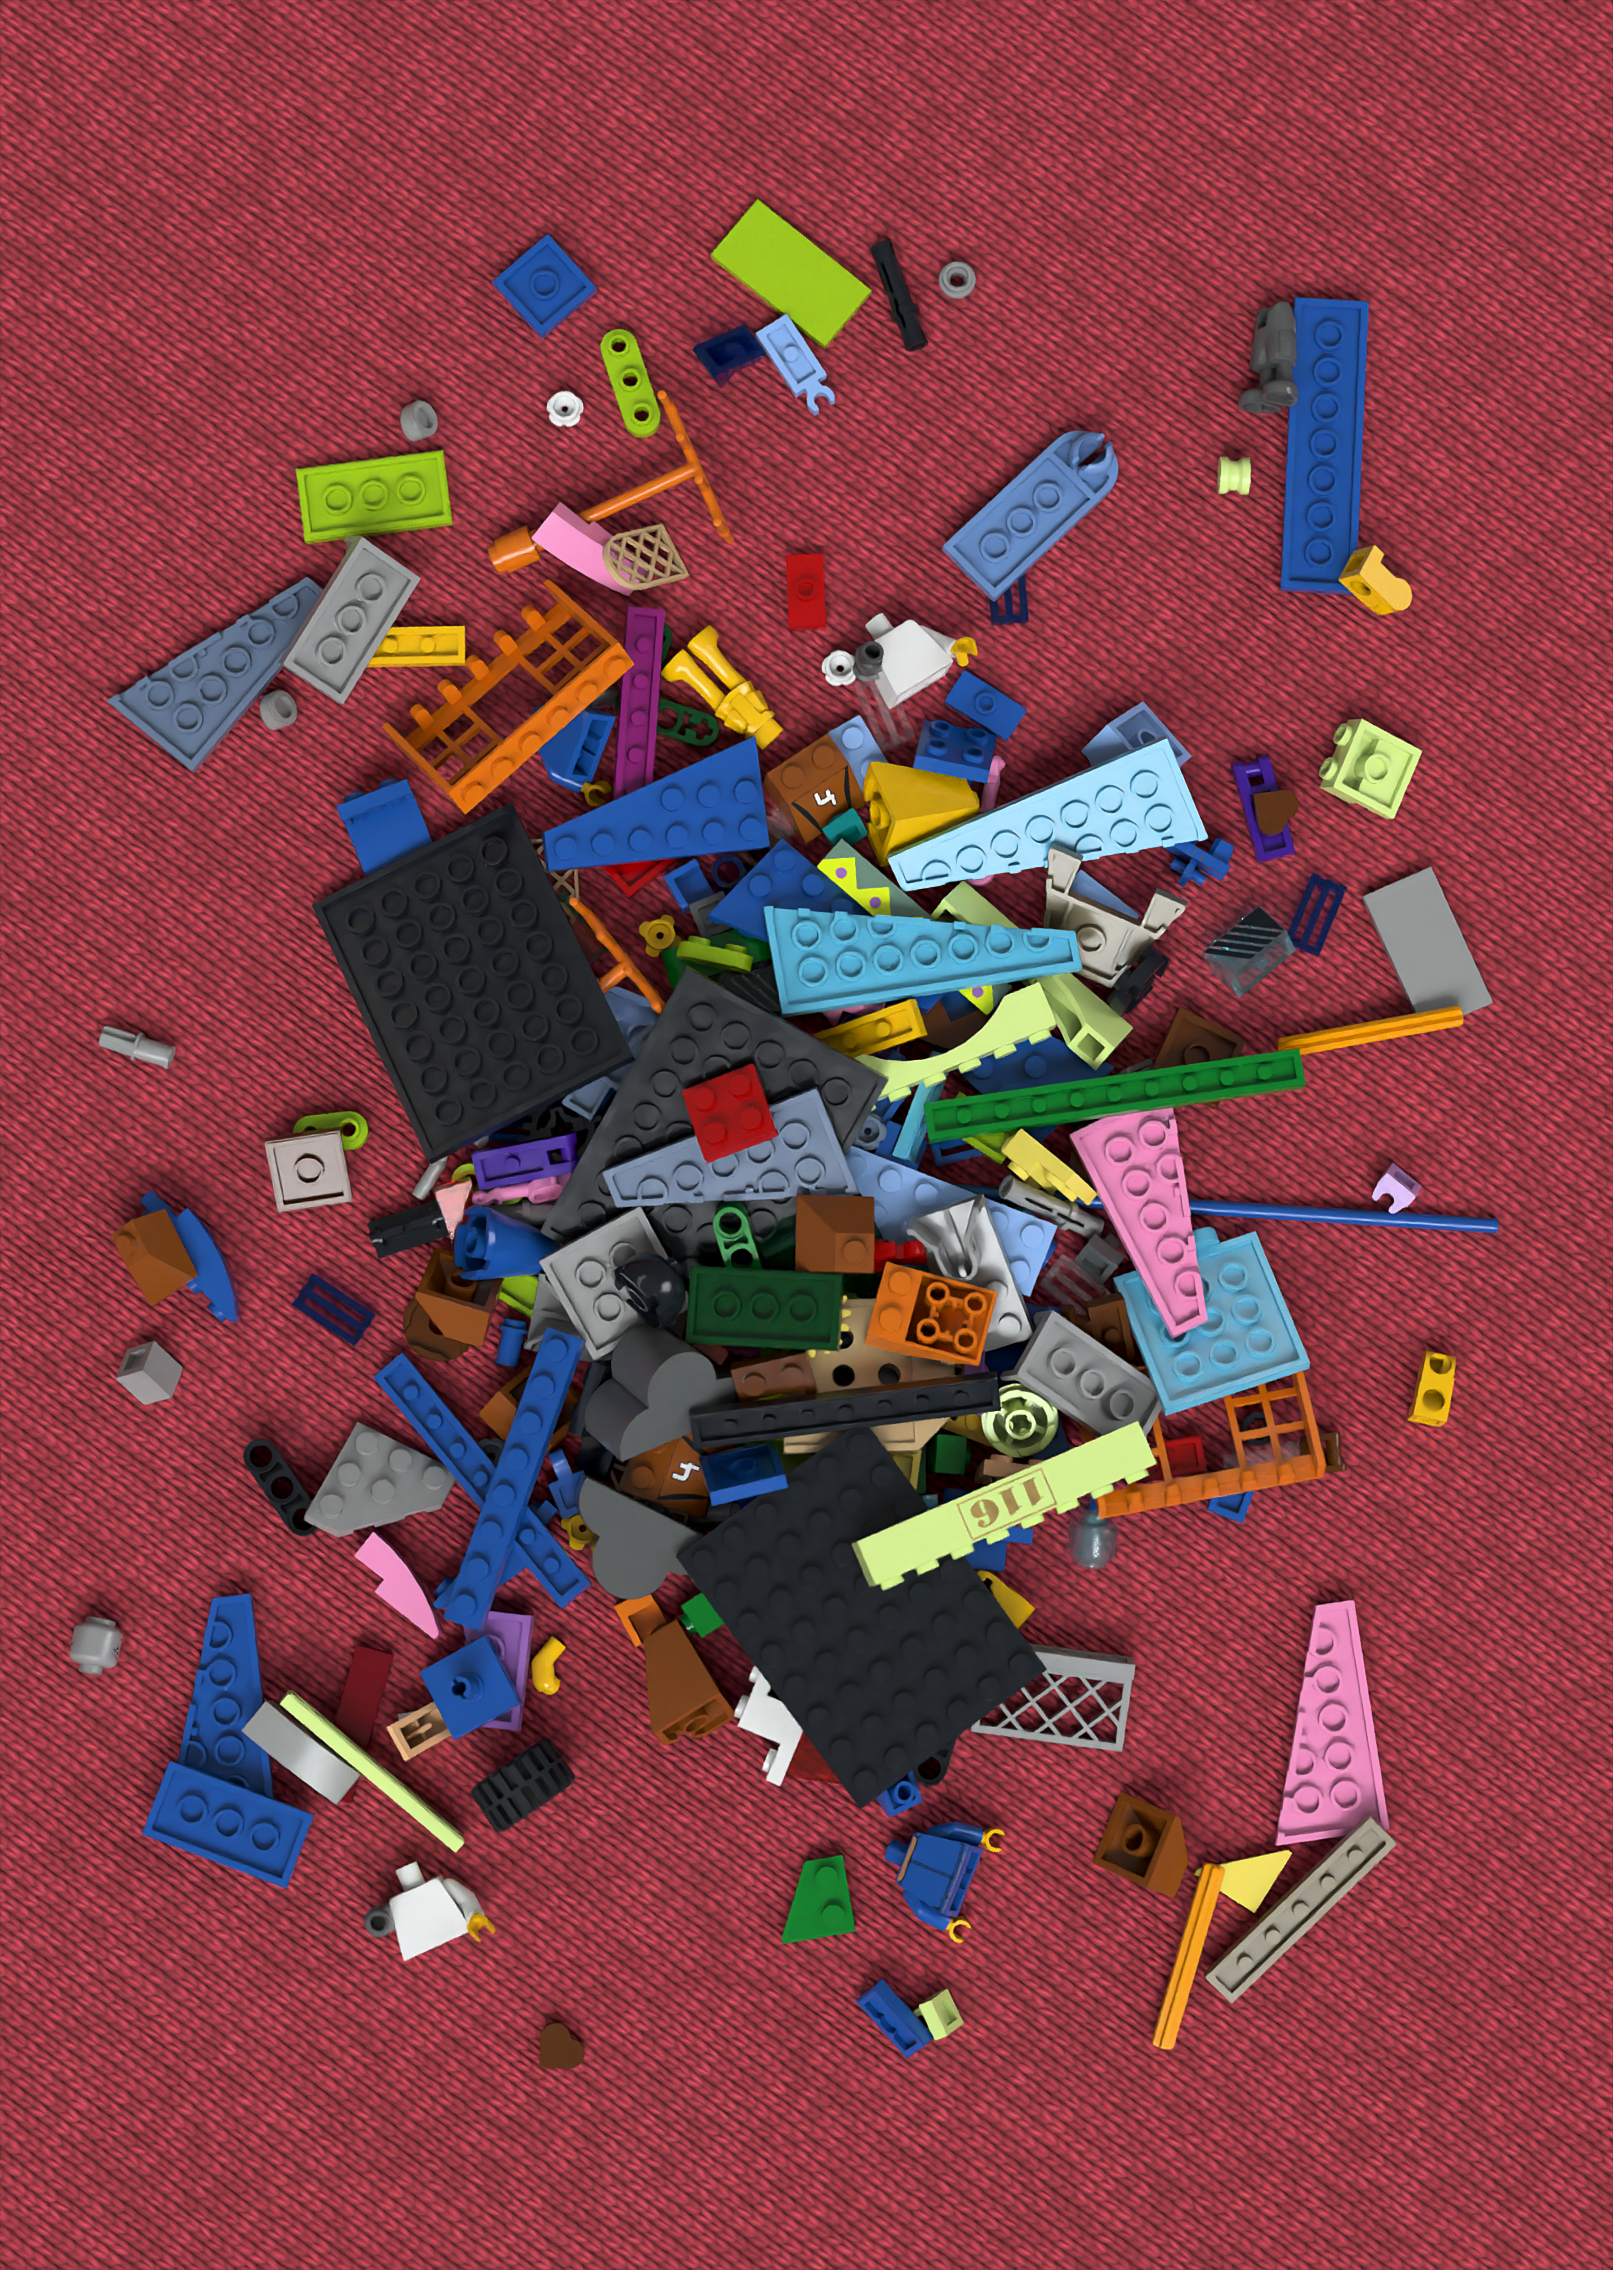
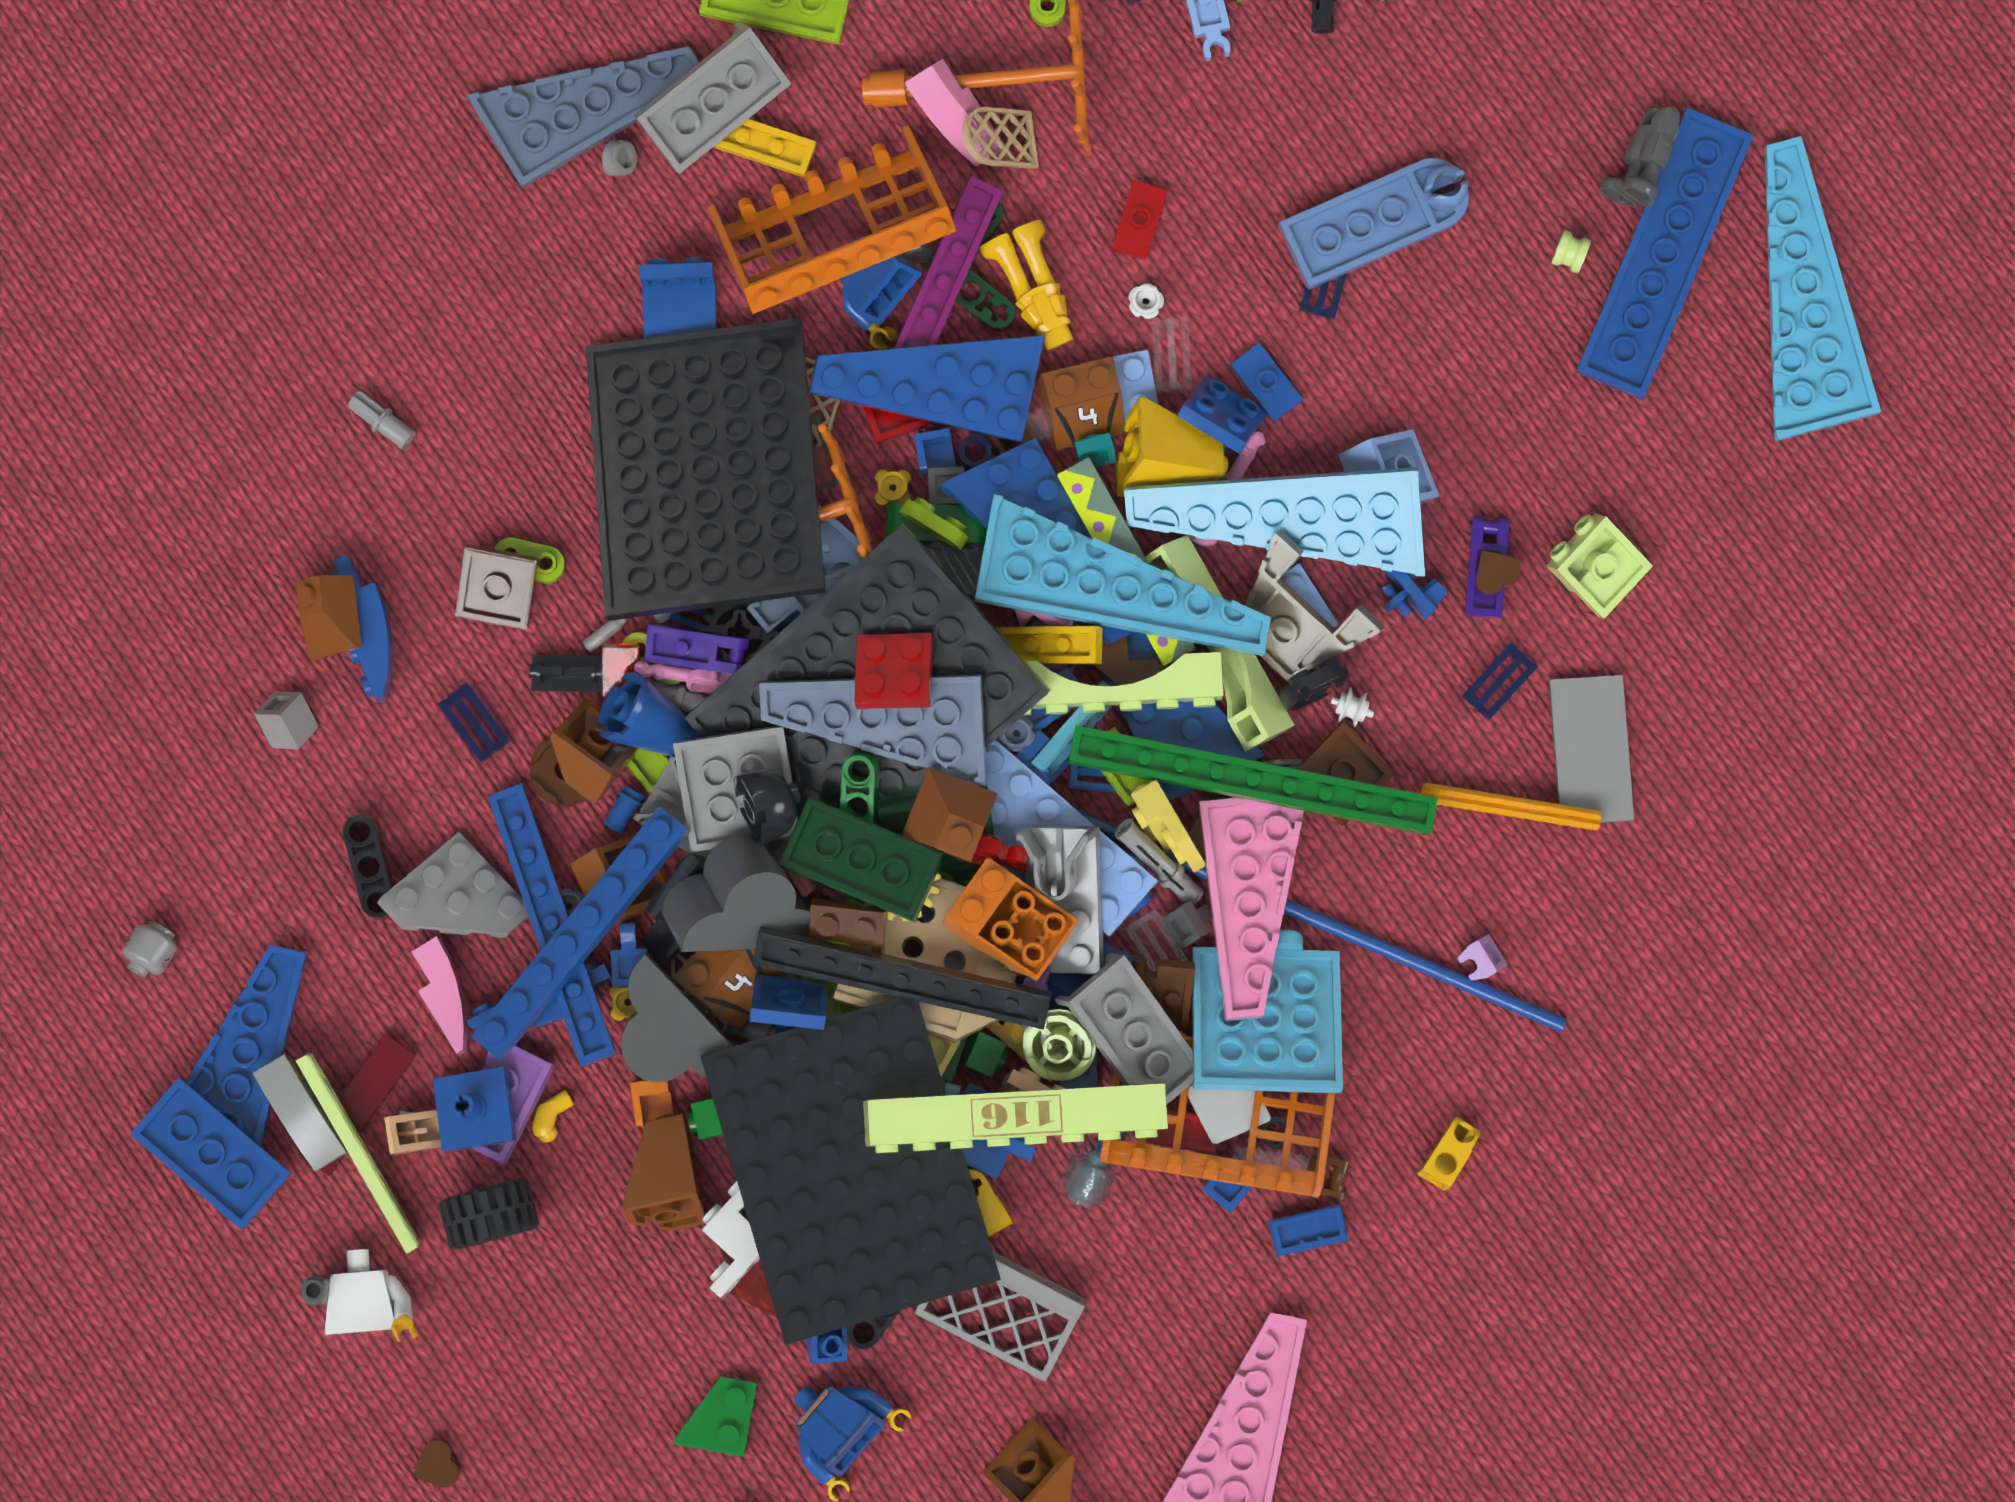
camera: 20 degrees right, 0 degrees up
white torso [853,613,978,709] -> none
clear light blue brick [1202,905,1296,998] -> none
yellow leg [1338,545,1412,615] -> none
none -> white sticker [1188,1085,1271,1144]
none -> blue plate [1268,1204,1349,1257]
none -> white wheel [1331,687,1374,727]
none -> medium azure wing [1764,136,1881,441]

